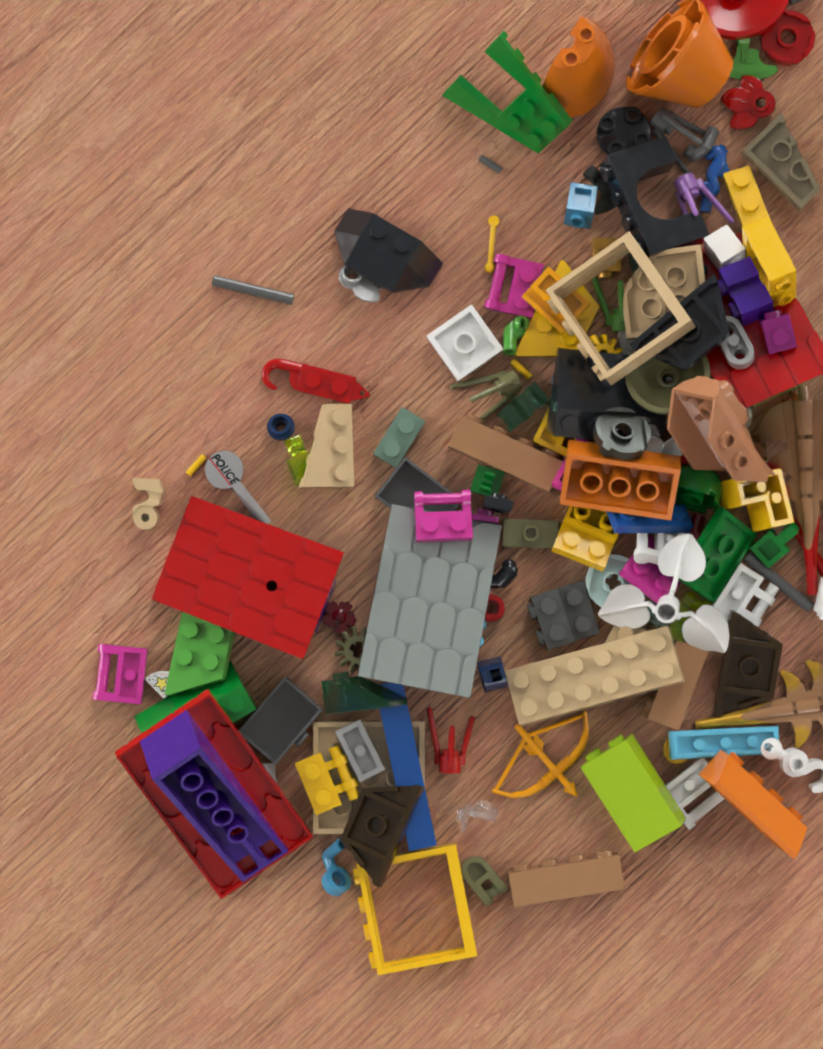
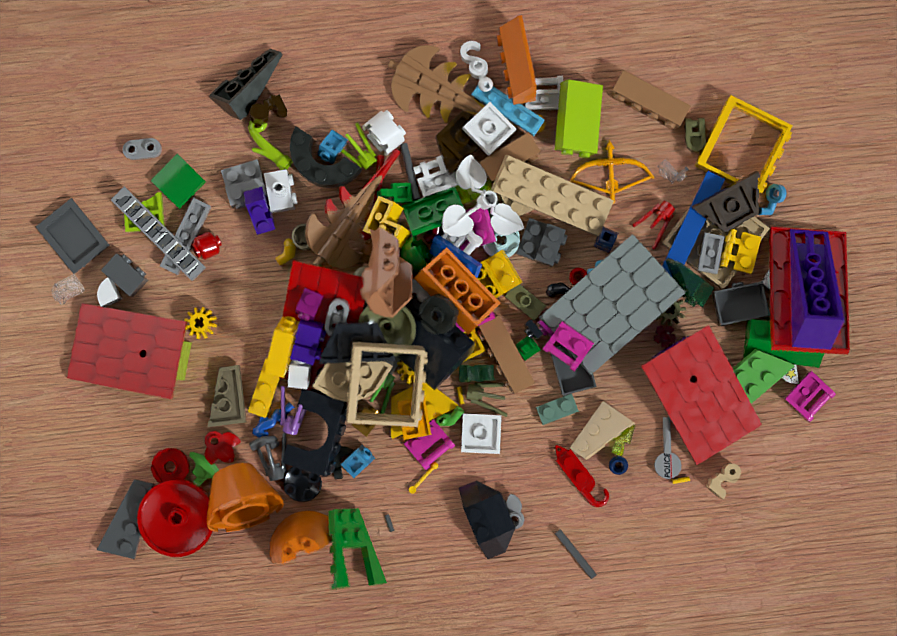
camera: 140 degrees left, 0 degrees up
none -> white plate [462,102,516,156]

